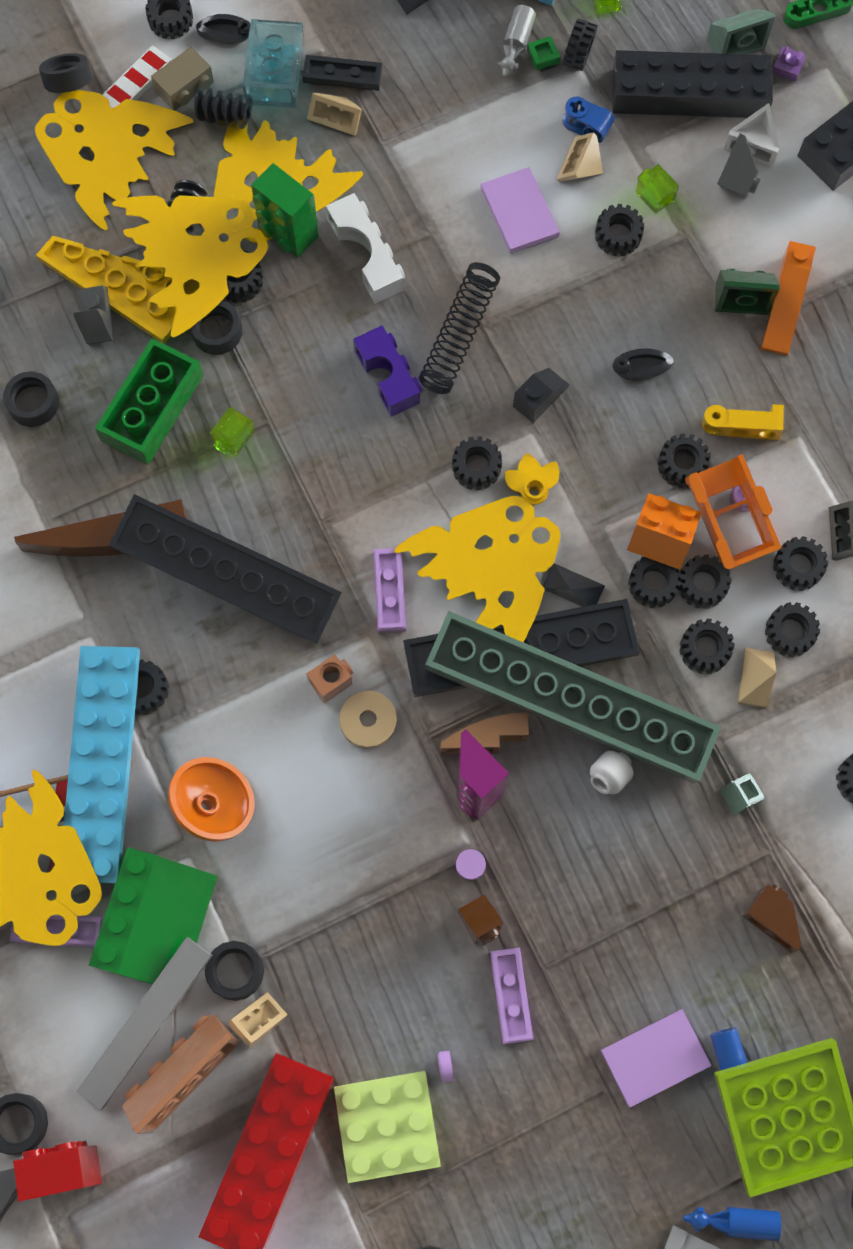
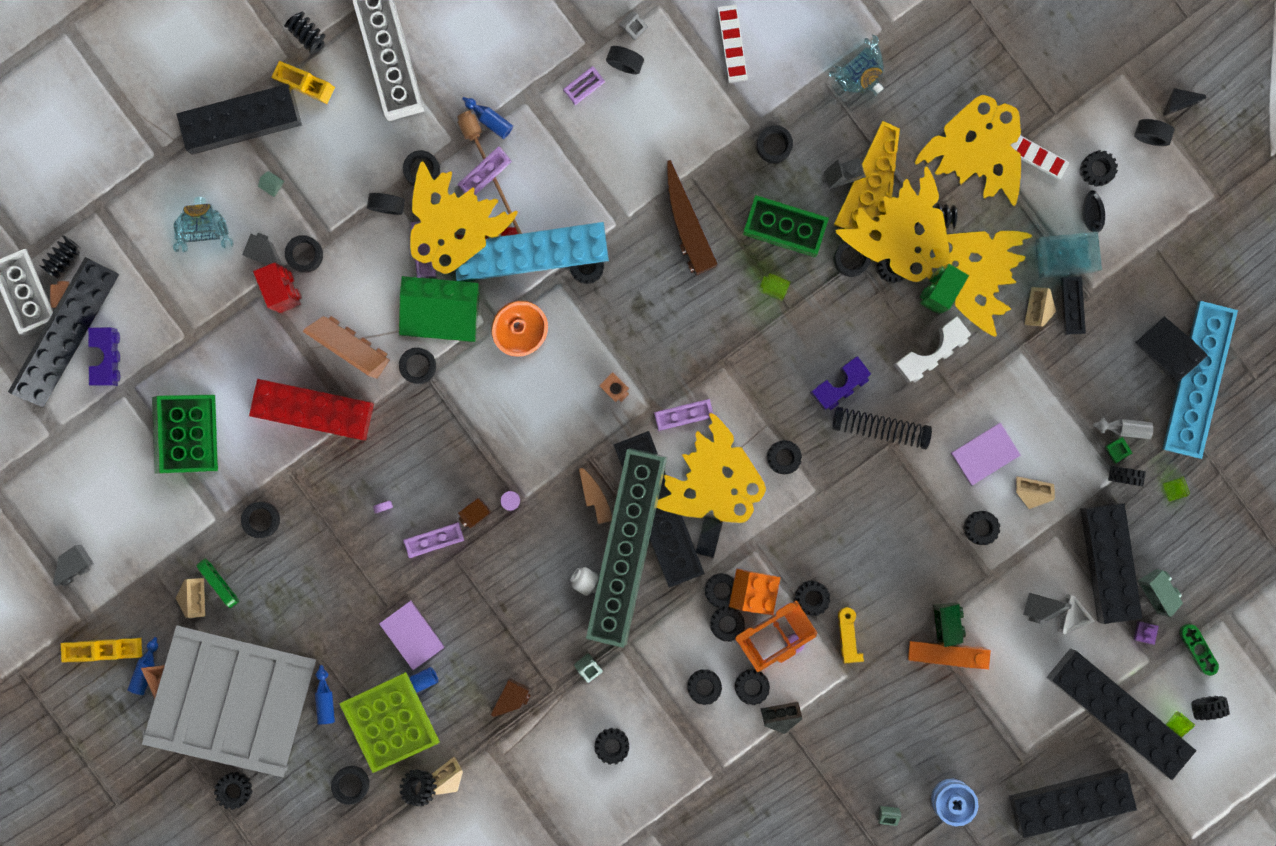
camera: 80 degrees right, 15 degrees up
black tyre [39,53,92,93] -> none
light grey tile [76,937,213,1110] -> none
black plate [109,494,342,644] -> none
dark tan brick [151,47,214,111] -> none
black piece [194,86,253,129] -> none
tan slope [228,992,288,1048] -> none
yellowish green plate [334,1071,441,1183] -> none
tan tile [339,690,397,749] -> none
magenta slope [457,729,509,820] -> none
yellow plate [505,453,560,505] -> none
black slope [513,368,569,423] -> none
blue piece [562,96,615,143] -> none
black arm [613,348,673,381] -> none
clear neon green brick [635,164,679,214] -> none
black tyre [679,618,735,674] -> none
tan slope [738,647,777,708] -> none

